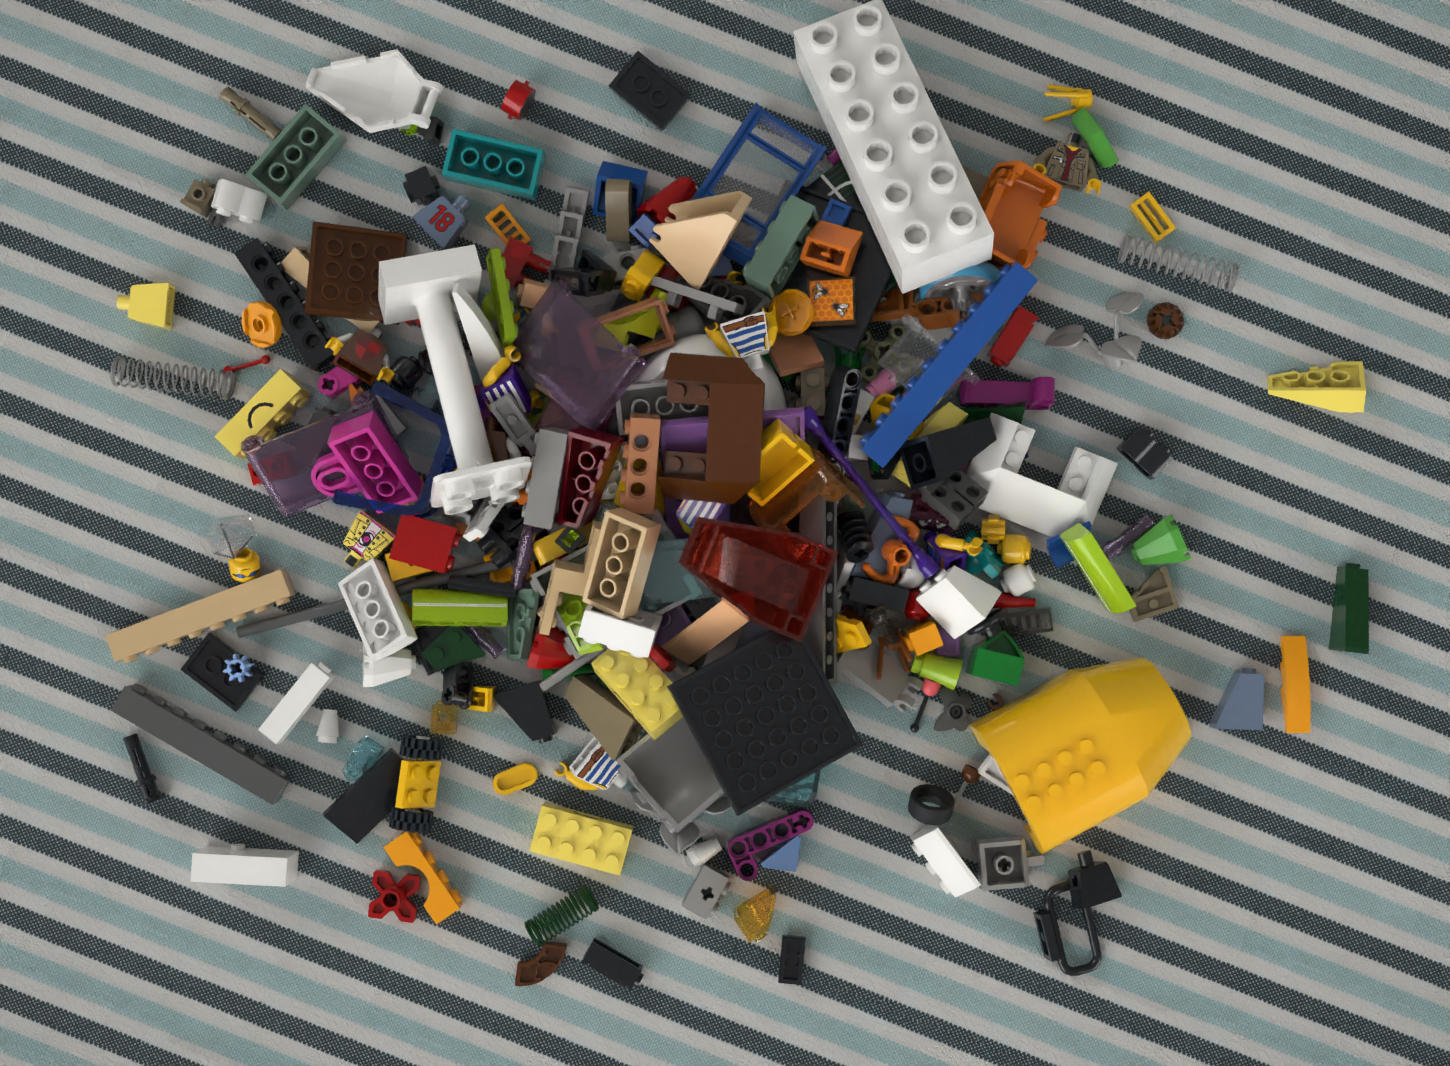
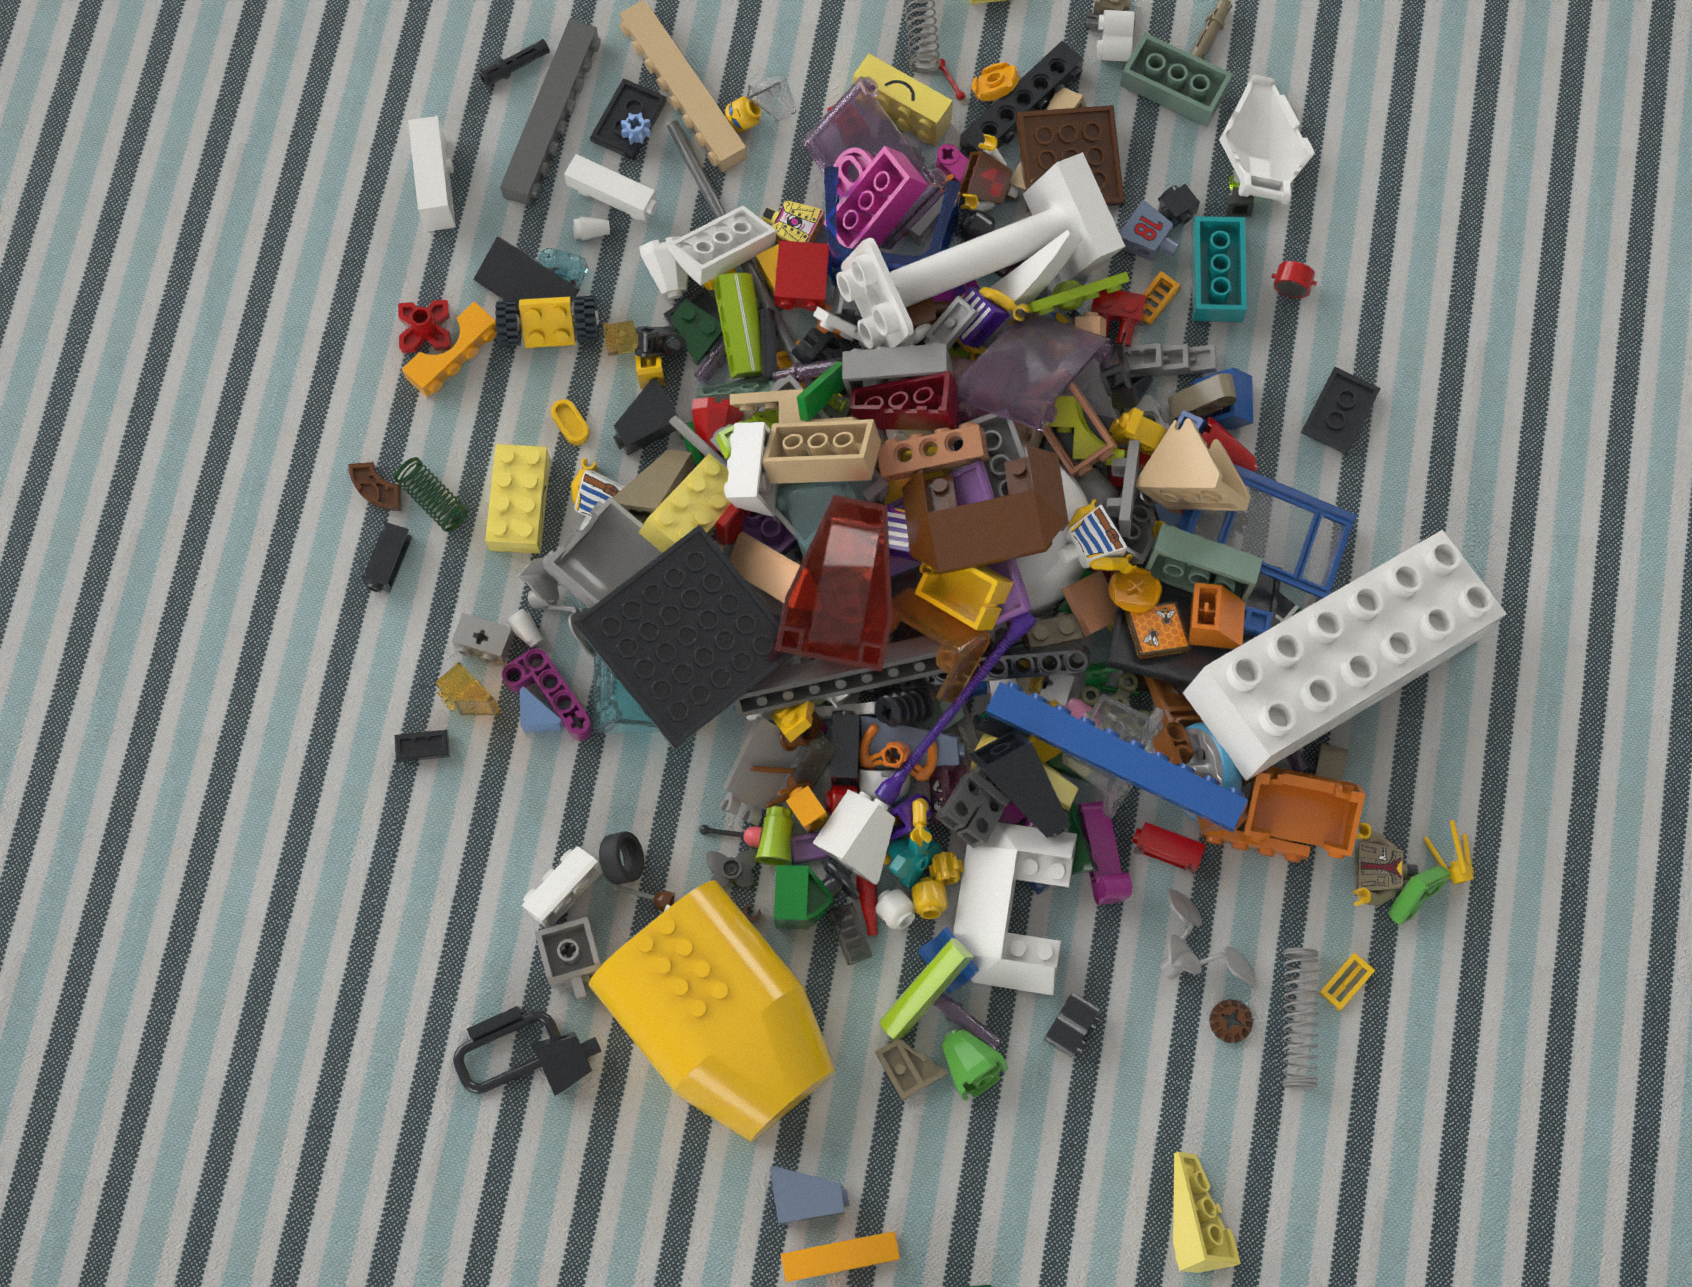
camera: 85 degrees right, 15 degrees down
none -> green tile [797,361,845,421]

